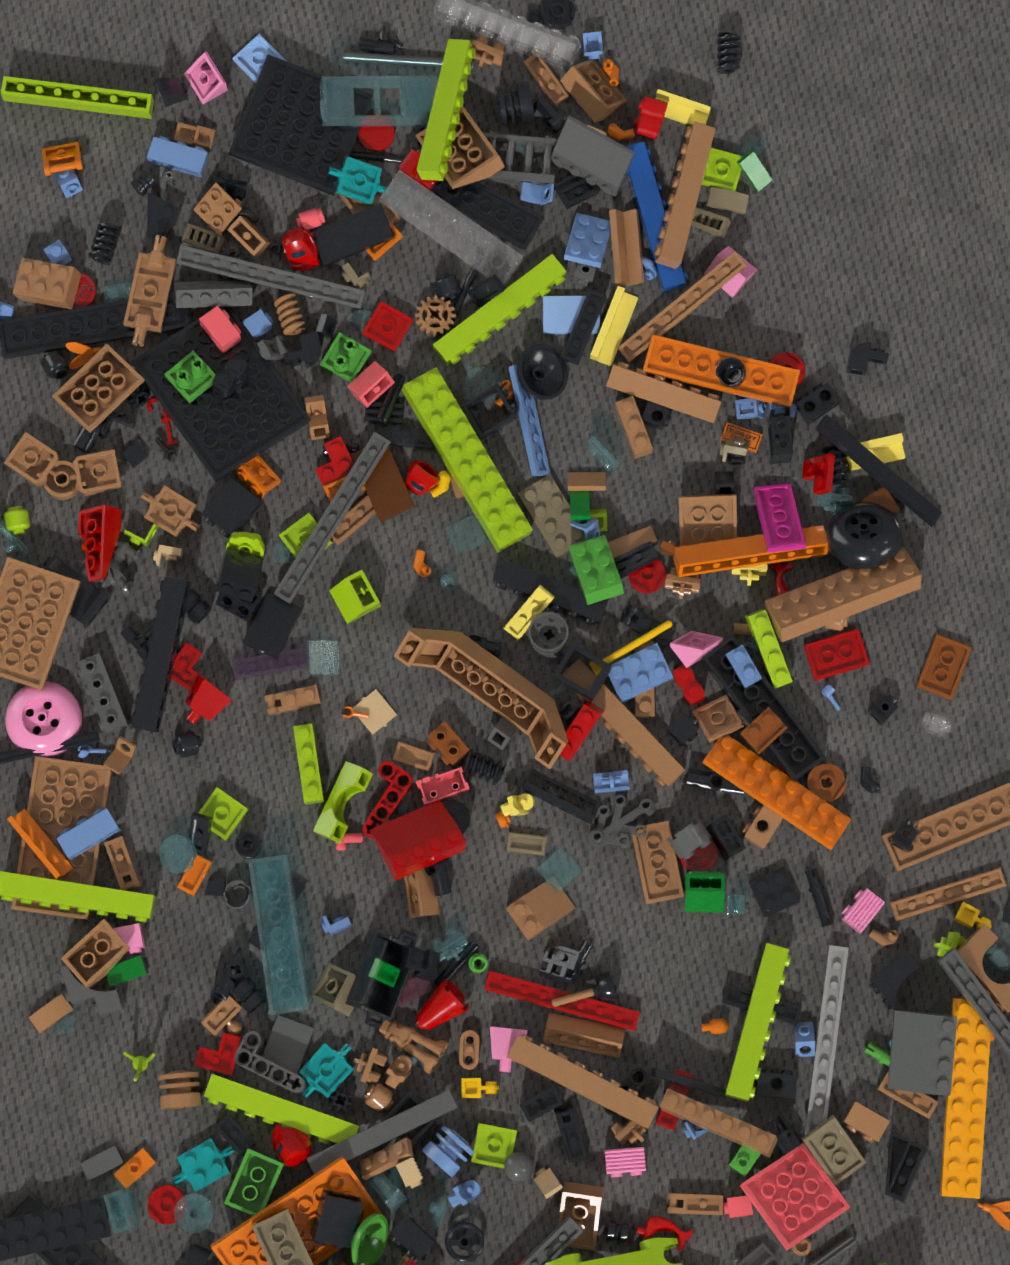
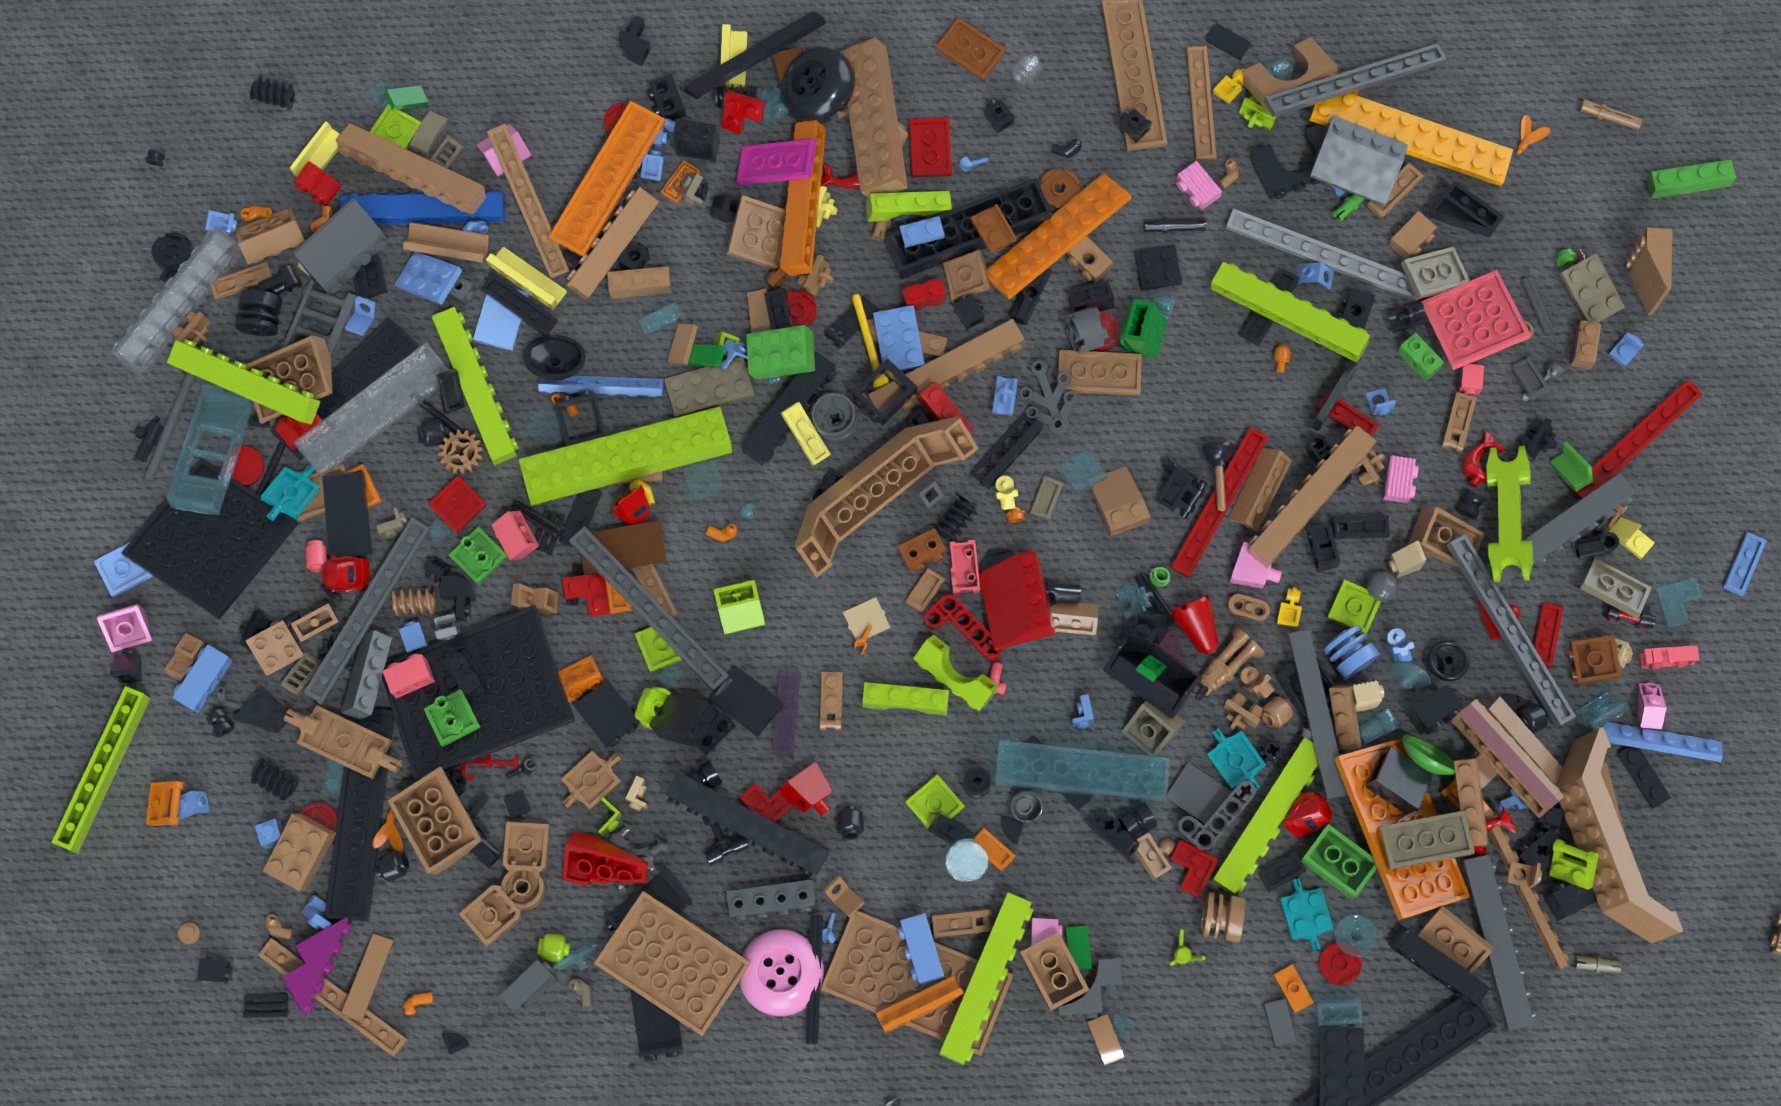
camera: 75 degrees left, 5 degrees down
clear light blue piece [307,639,340,676] -> none
medium nougat brick [660,1089,778,1158] -> none
bright pink slope [670,631,724,668] -> none
black hair [716,357,746,388] -> none

